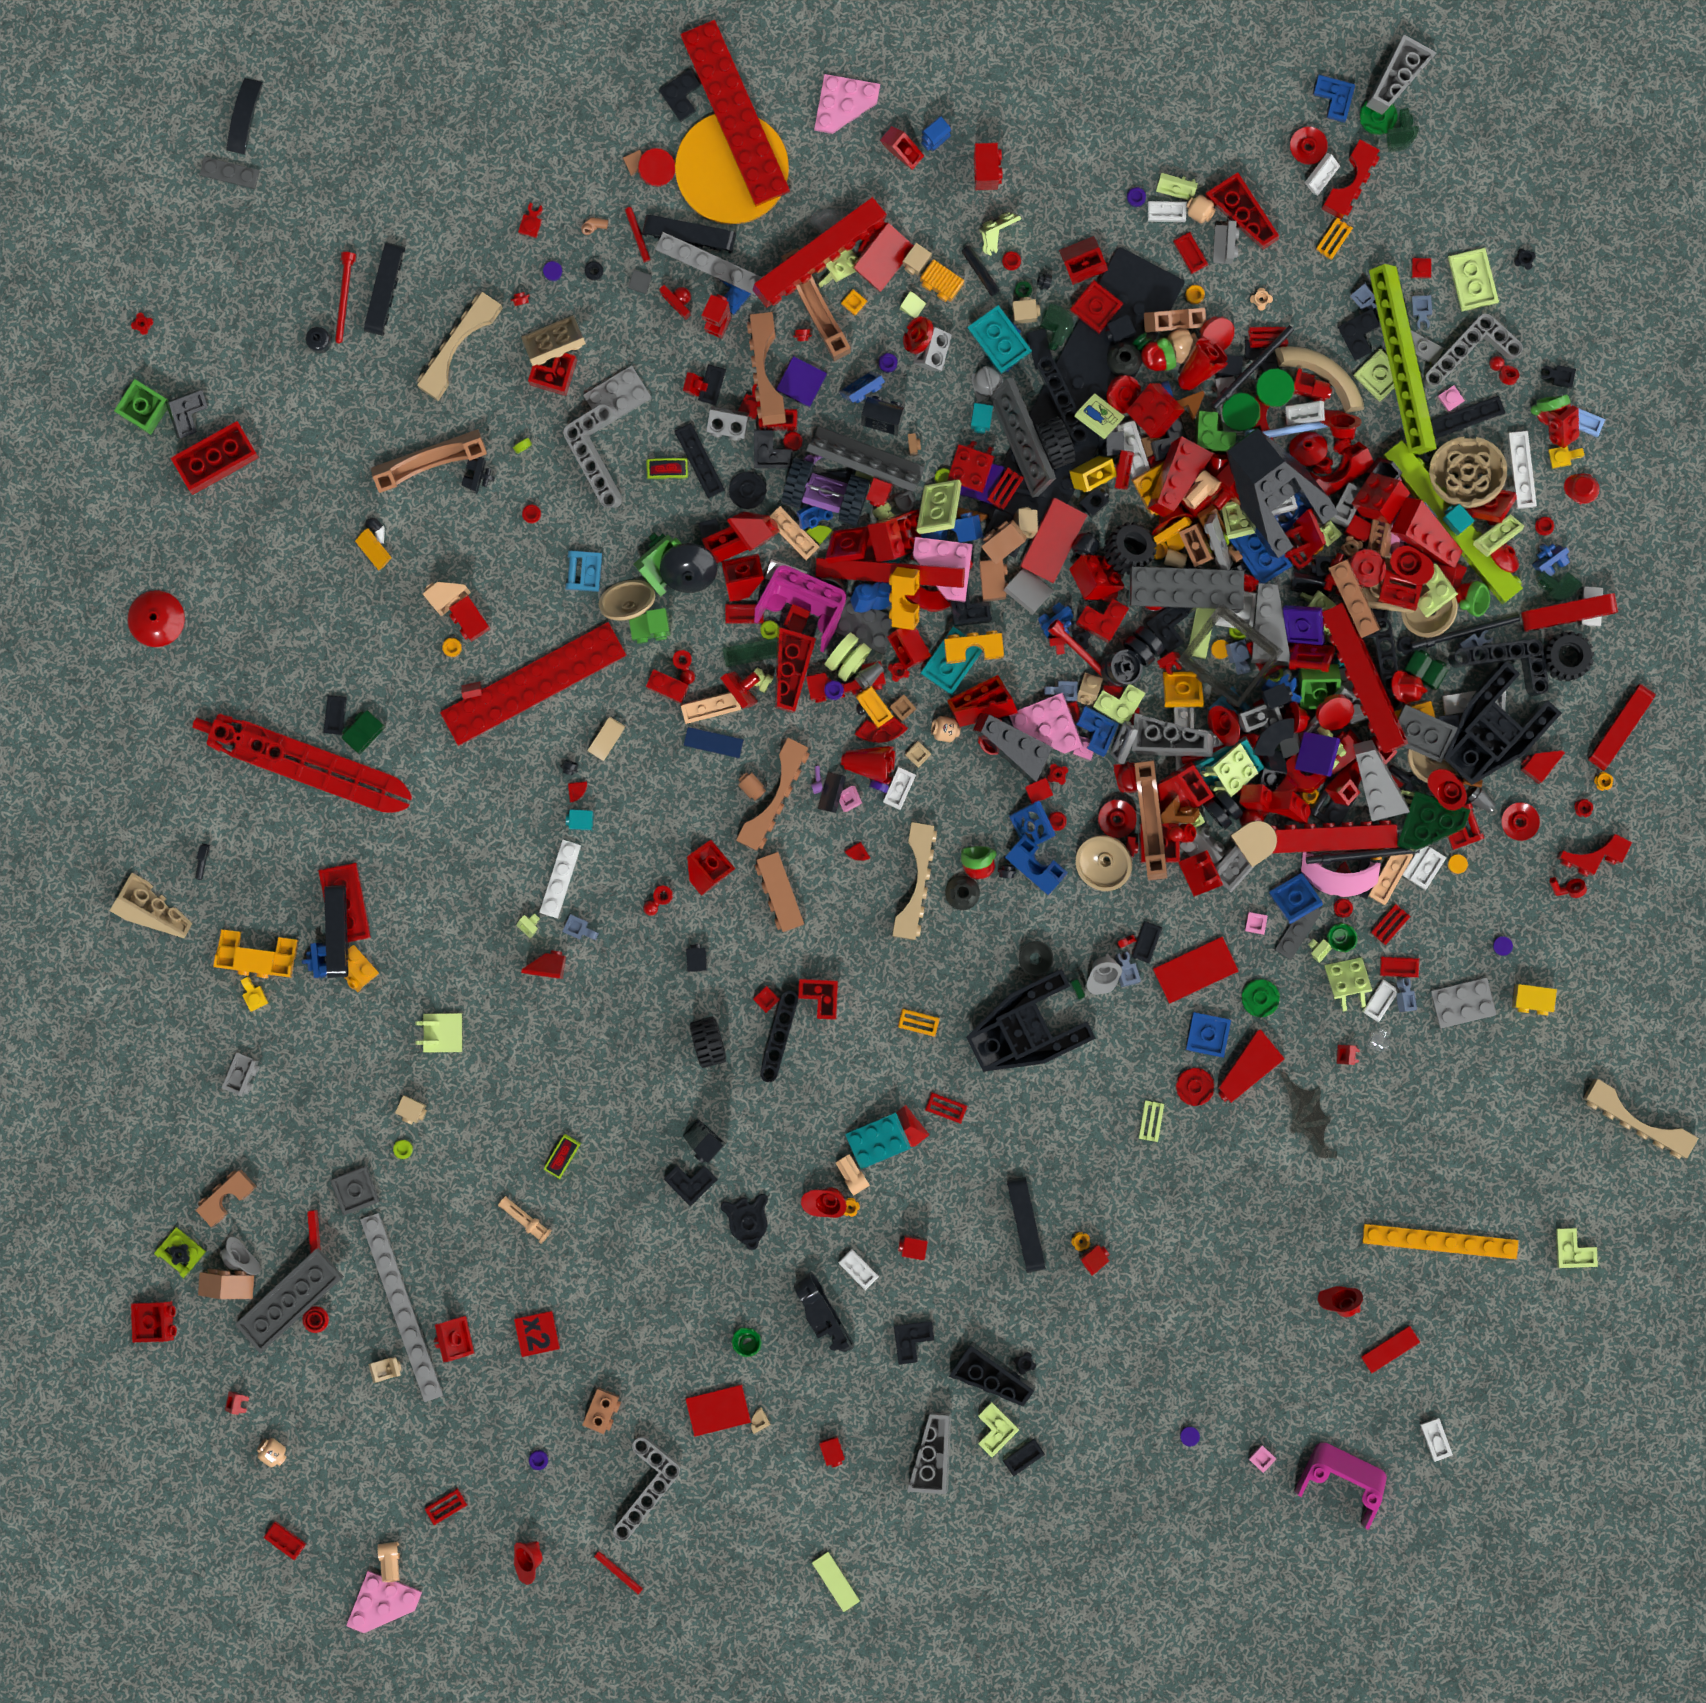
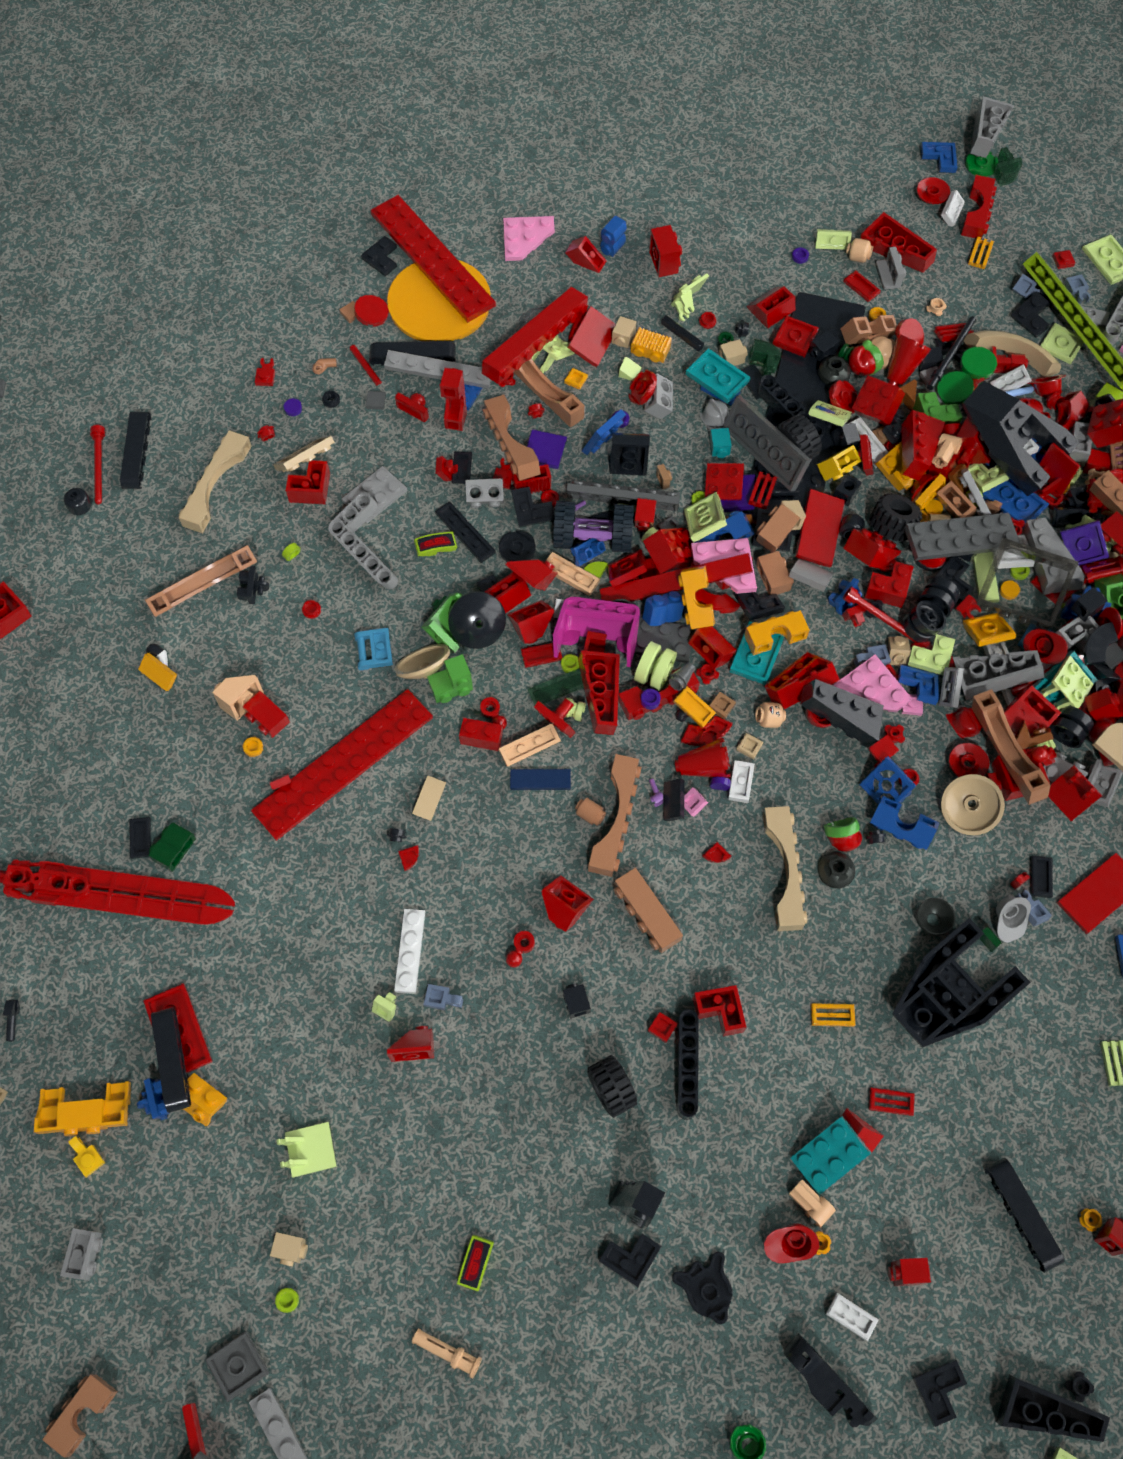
camera: 15 degrees left, 20 degrees down
teal brick [566,810,594,831] -> none
white plate [1148,201,1186,222] -> none
sand blue plate [1225,640,1251,675] -> none

